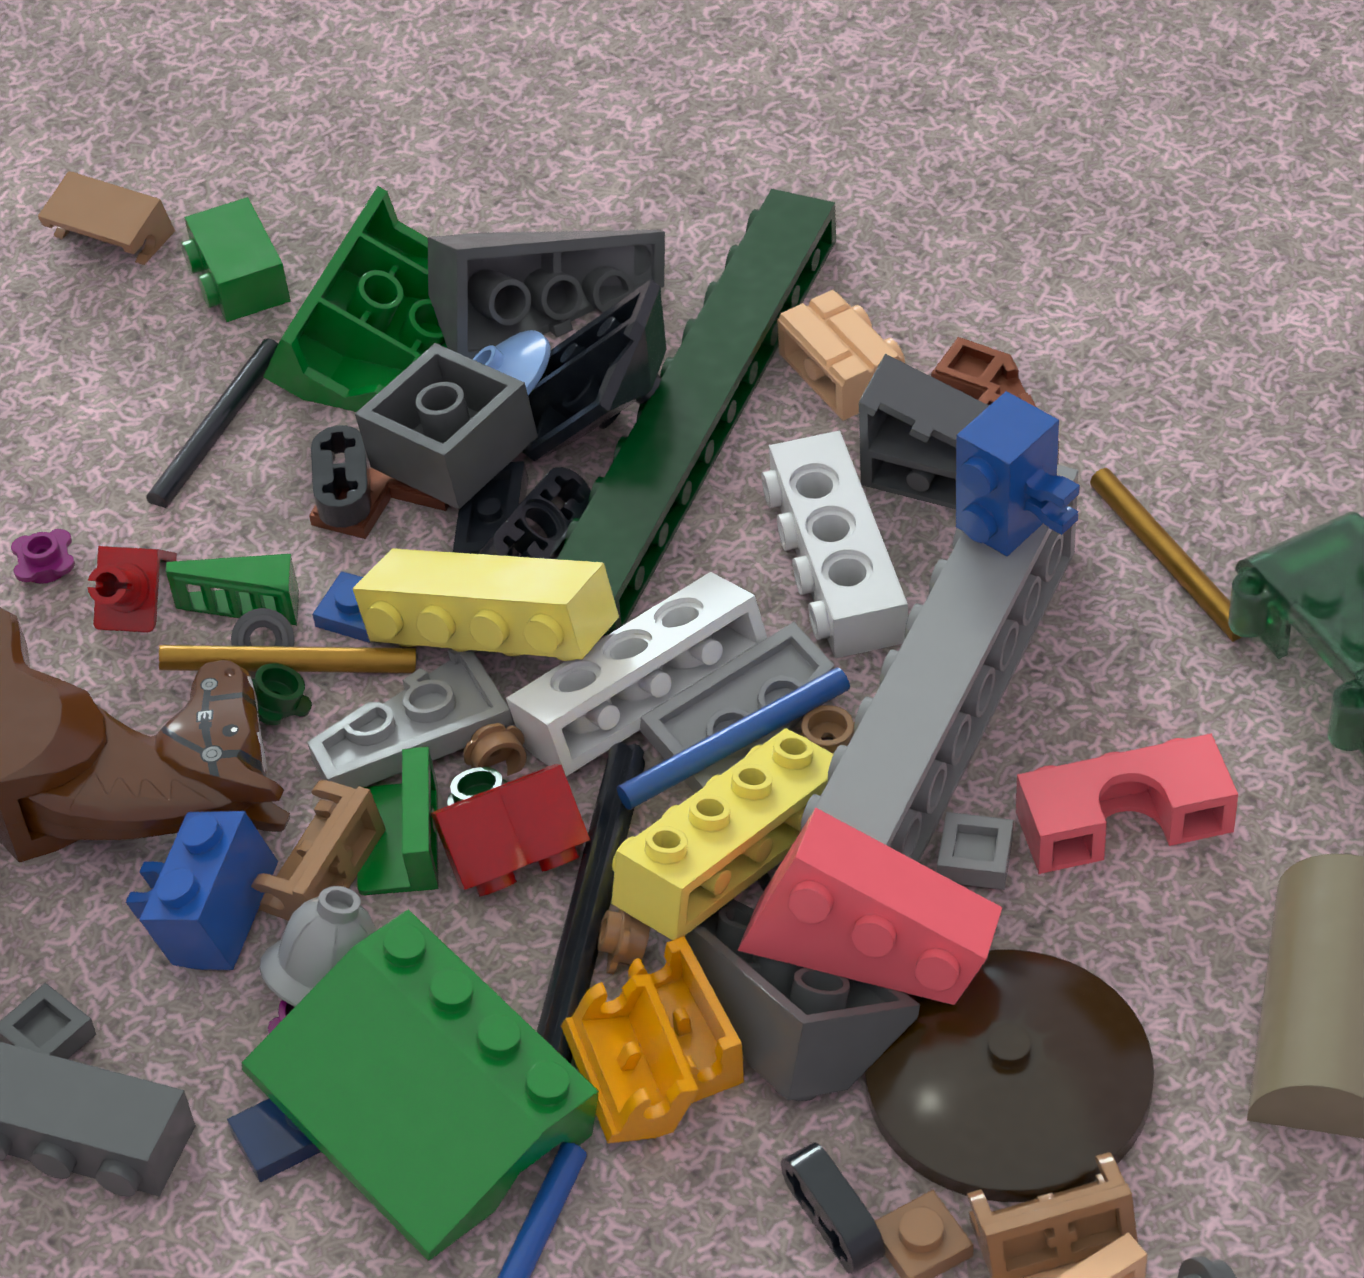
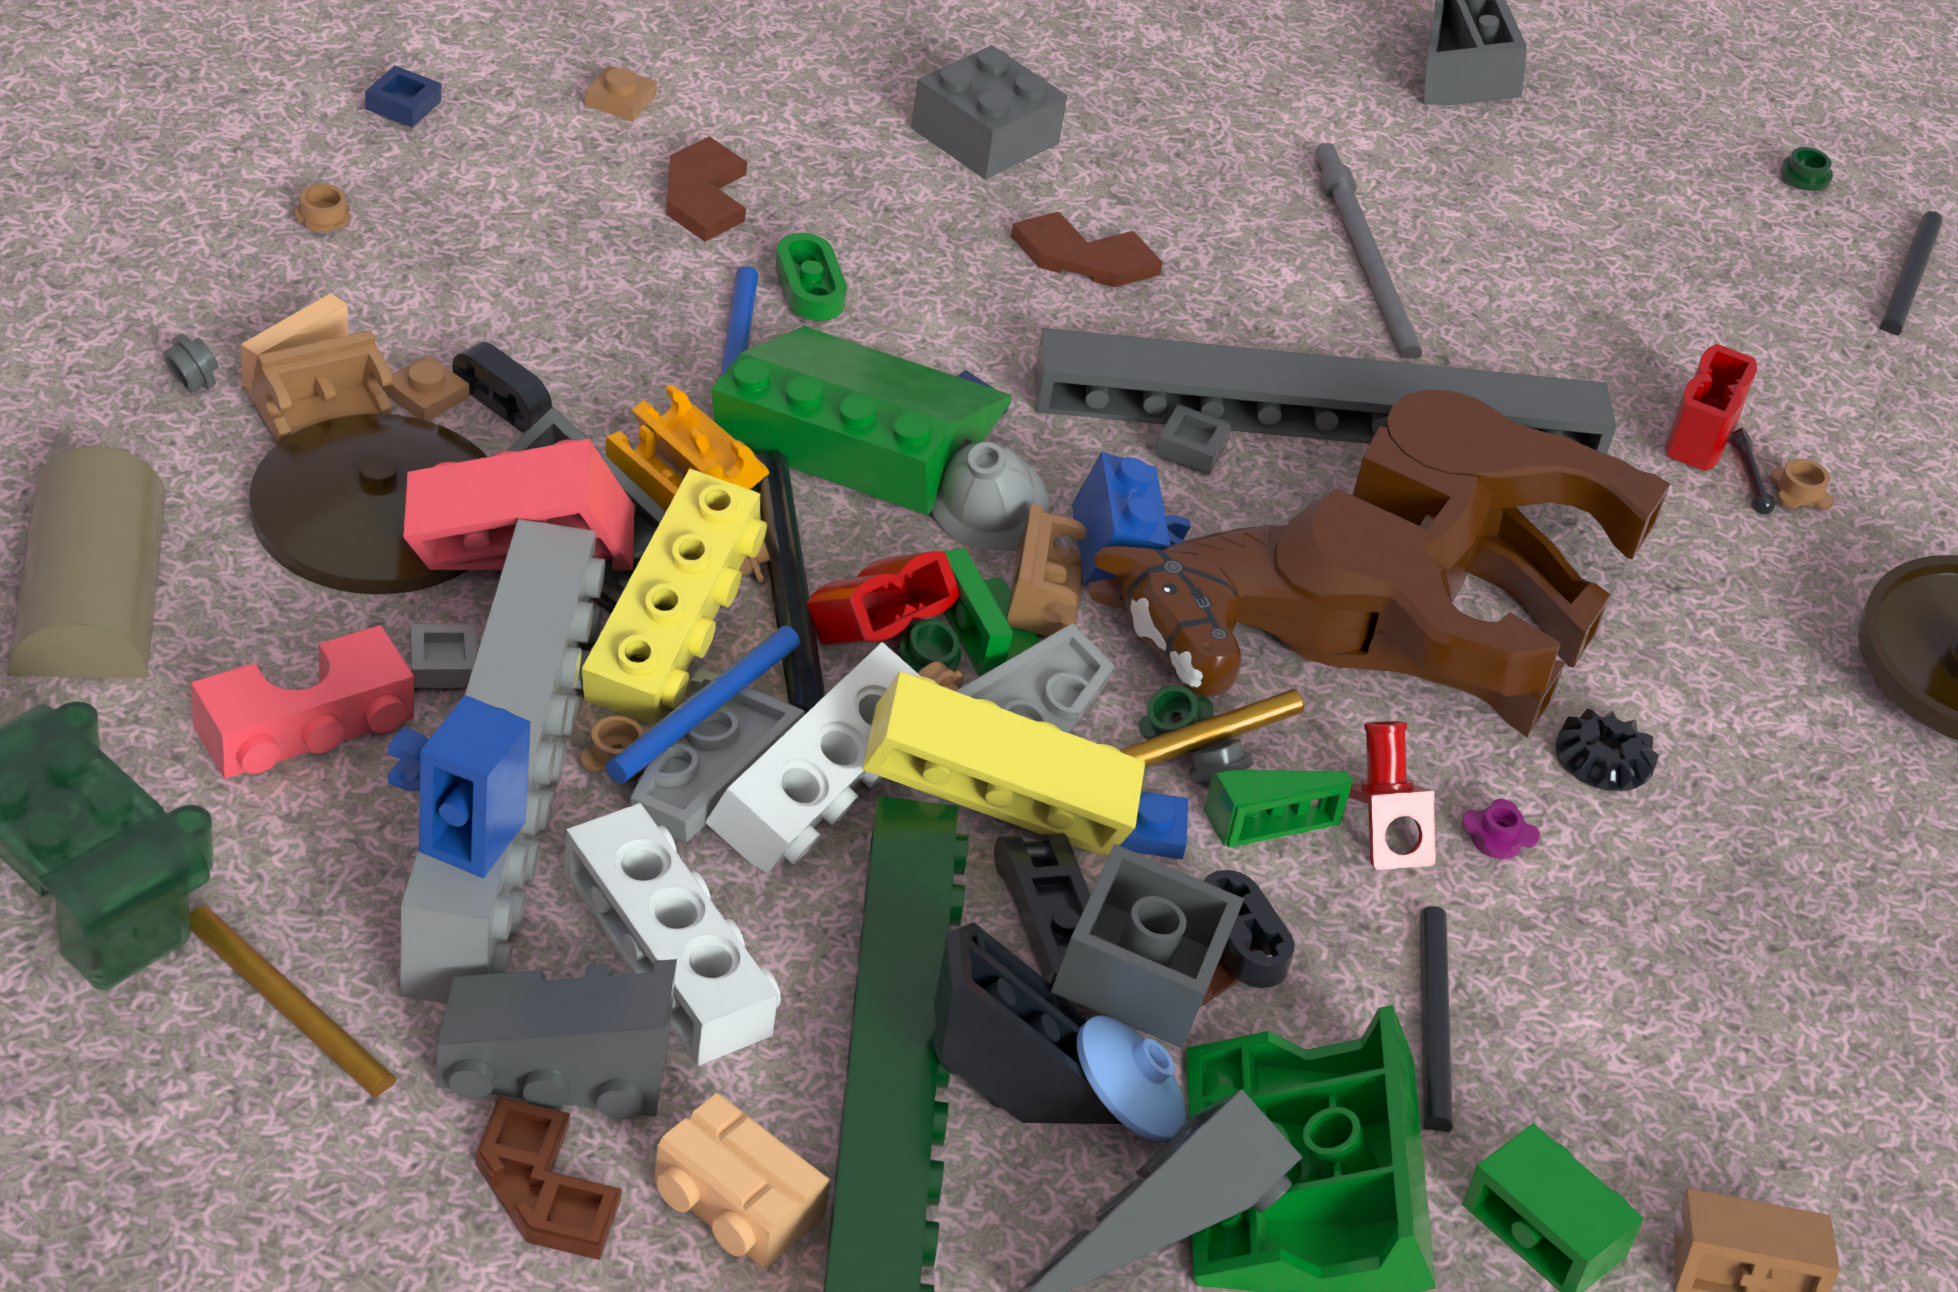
camera: 150 degrees right, 5 degrees down
black beam [478,467,591,559] -> none

